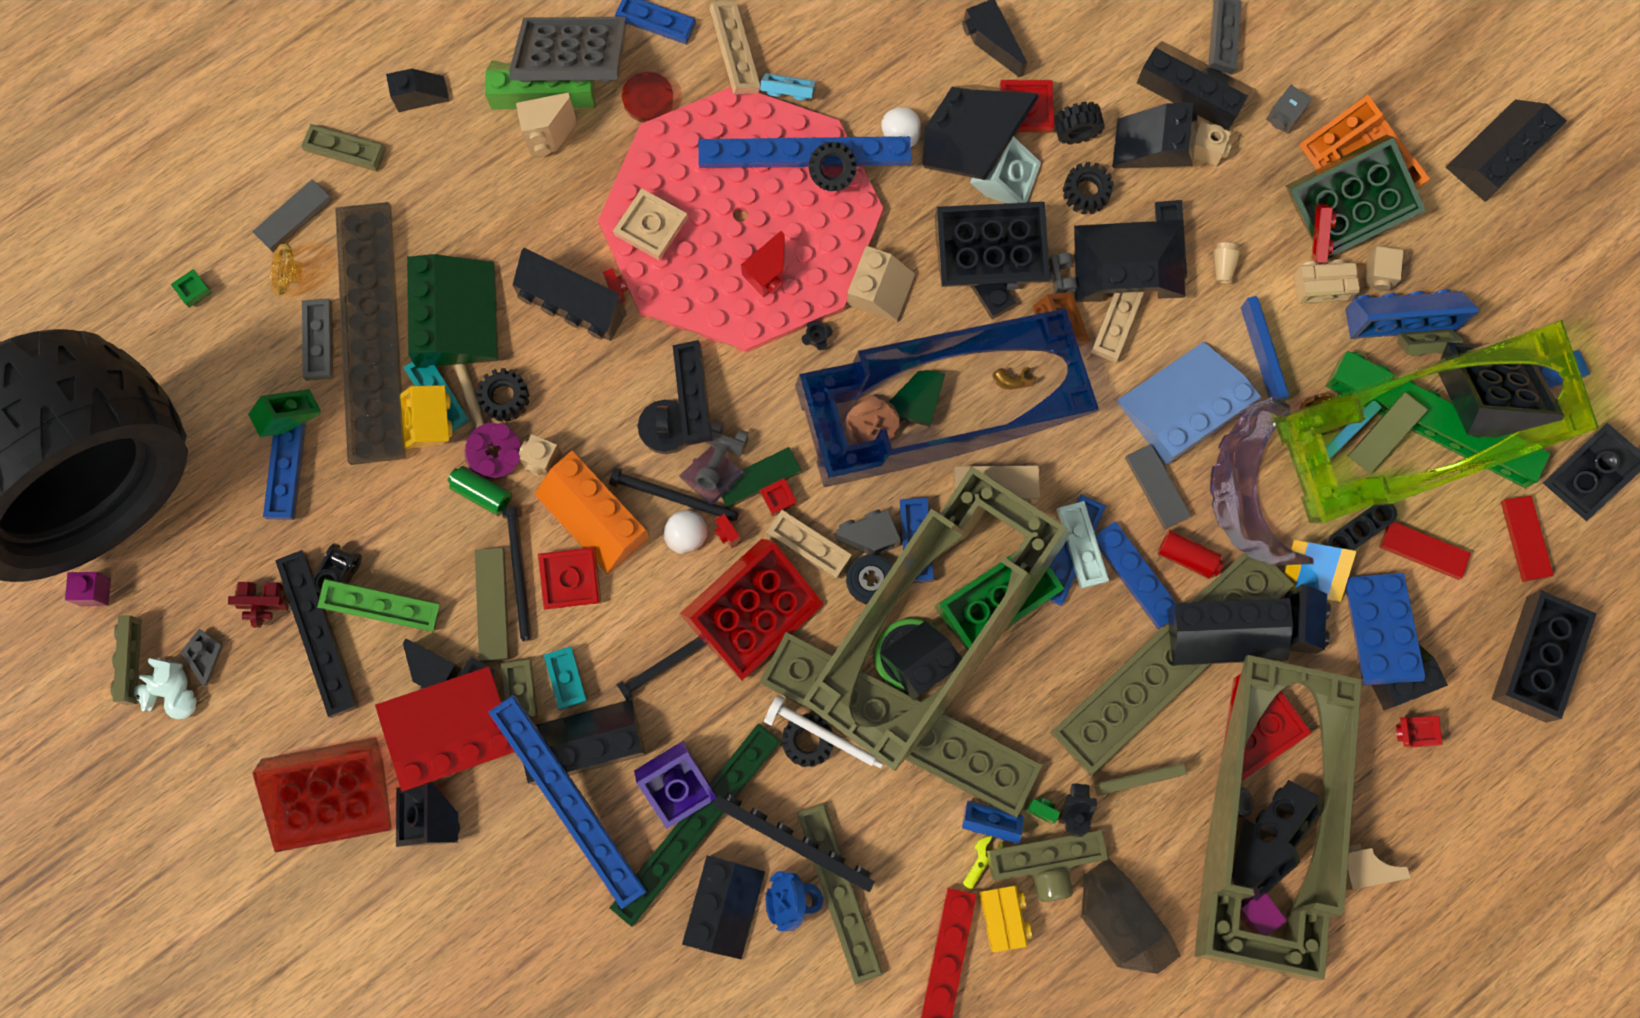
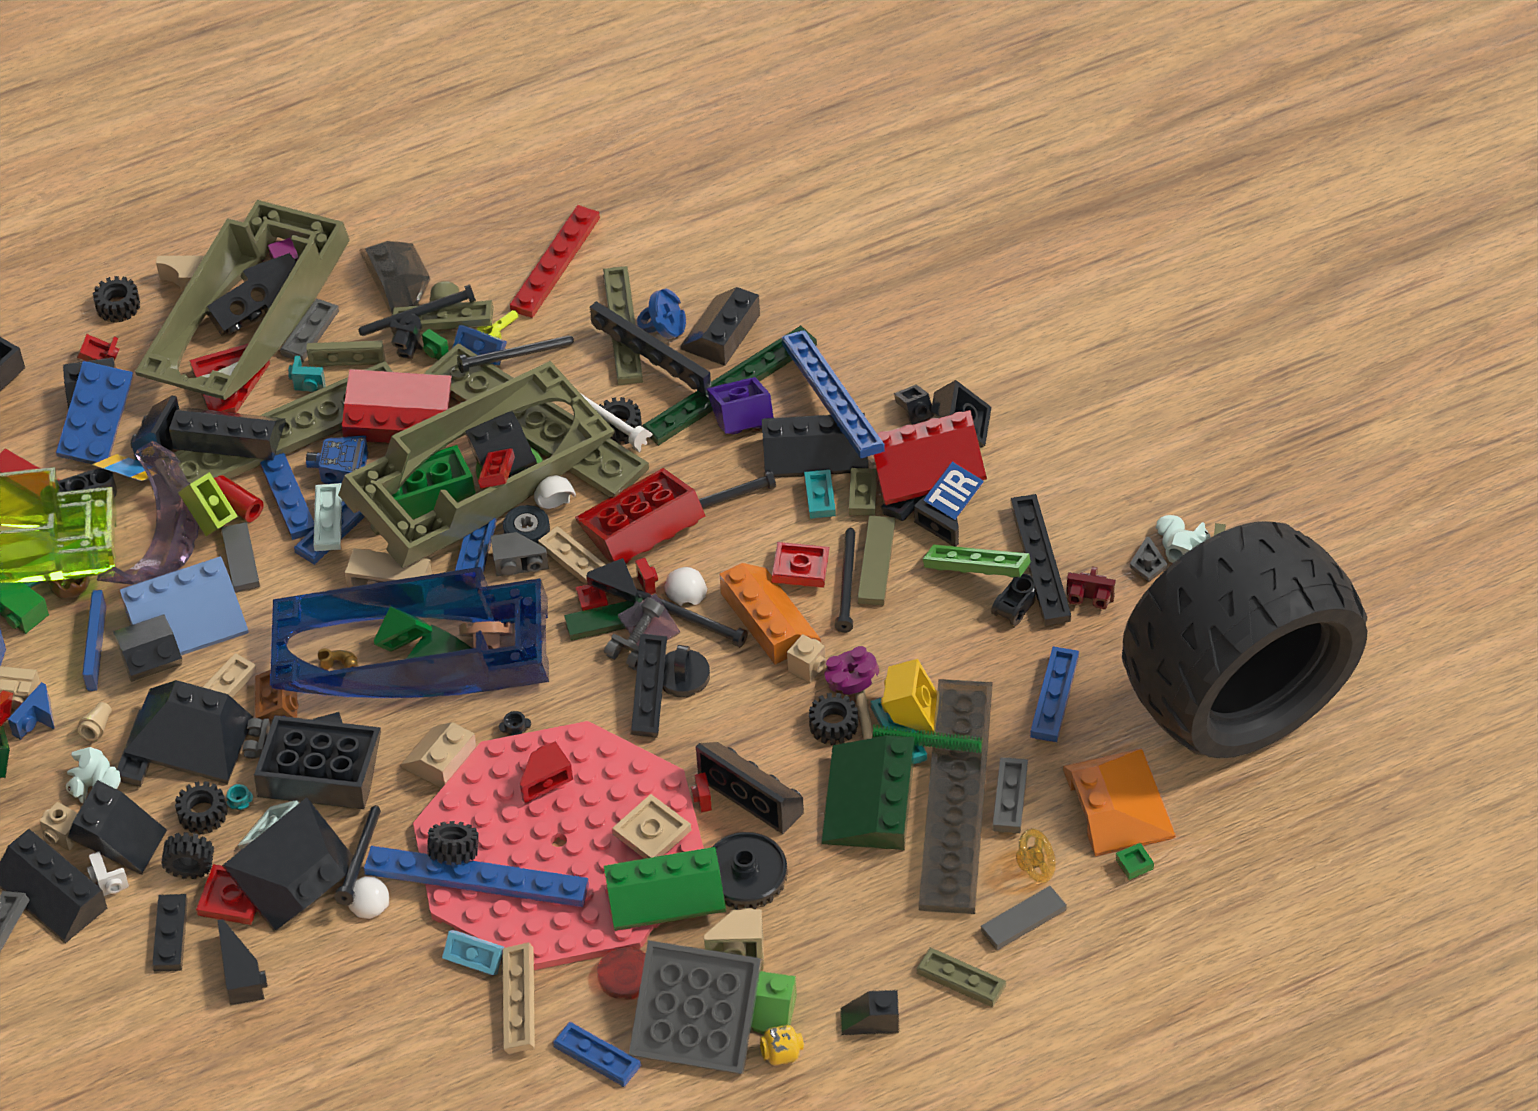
camera: 165 degrees left, 25 degrees down
green slope [248,389,322,437] -> none
clear red slope [252,737,392,852] -> none
green brick [448,466,512,516] -> none
yellow brick [979,885,1032,953] -> none
none -> blue slope [8,682,55,740]
none -> light aqua animal [66,747,121,803]
none -> white bracket [87,852,129,896]
none -> black tyre [93,276,141,322]
none -> black slope [113,614,182,682]
none -> black plate [152,894,188,972]
none -> lime brick [178,472,238,536]
none -> teal plate [226,784,253,810]
none -> dark grey tile [280,298,339,363]
none -> teal bracket [288,356,326,392]
none -> torso [306,436,369,484]
none -> black bar [334,805,381,906]
none -> slope [342,369,452,447]
none -> black bar [358,284,476,336]
none -> green slope [374,606,432,652]
none -> black bar [457,335,574,373]
none -> red tile [478,448,515,489]
none -> white hair [534,475,576,509]
none -> black slope [586,558,638,604]
none -> green slope [604,847,726,931]
none -> black wheel [712,832,788,910]
none -> yellow head [760,1025,804,1066]
none -> green axle [872,724,983,753]
none -> black bracket [894,384,934,425]
none -> blue sticker [924,462,984,520]
none -> orange slope [1063,748,1176,857]

